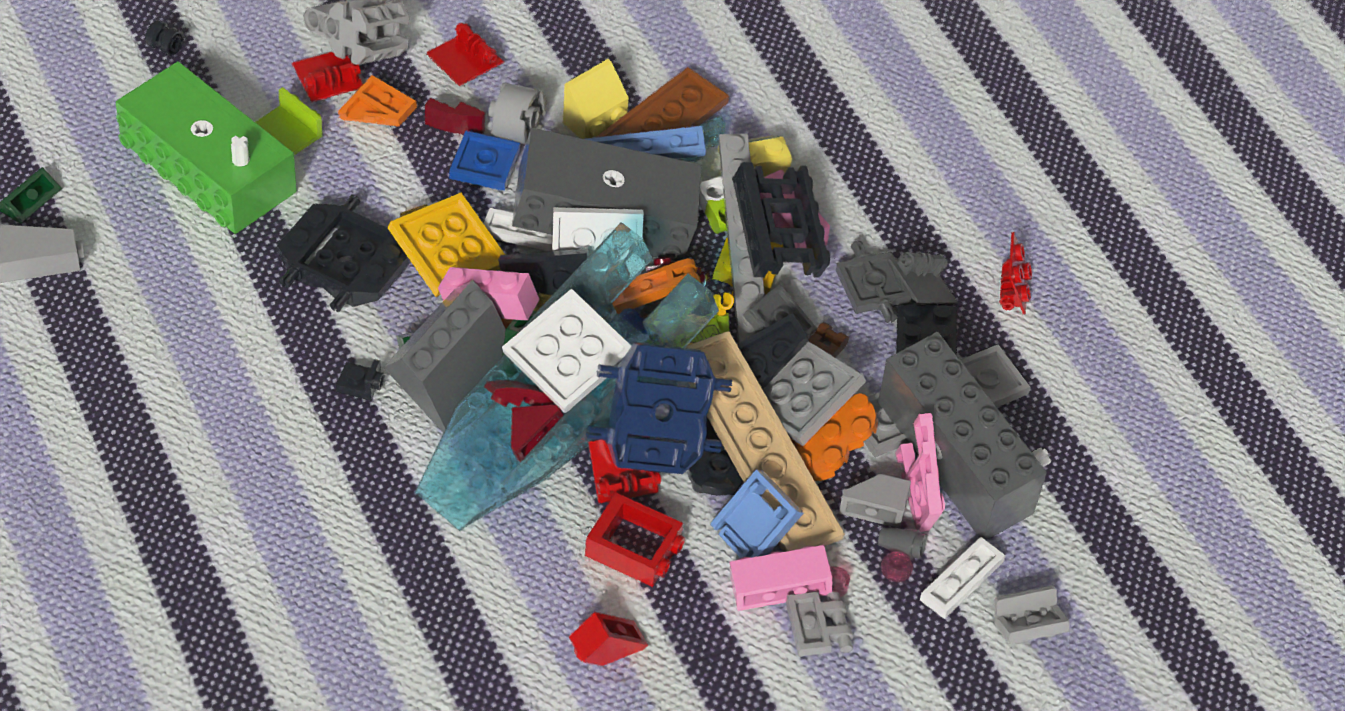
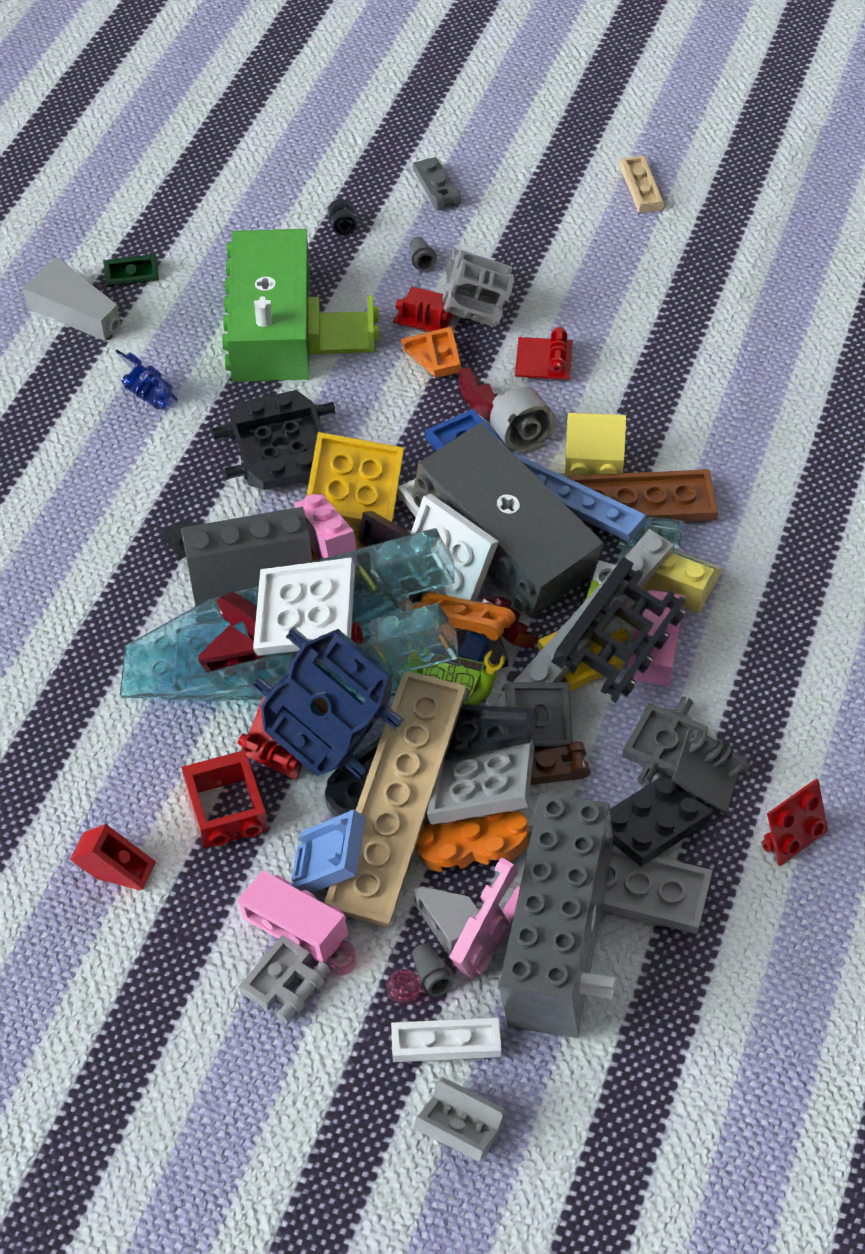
camera: 50 degrees right, 0 degrees up
none -> clear blue hinge [115,350,178,409]
none -> dark grey cone [410,237,437,271]

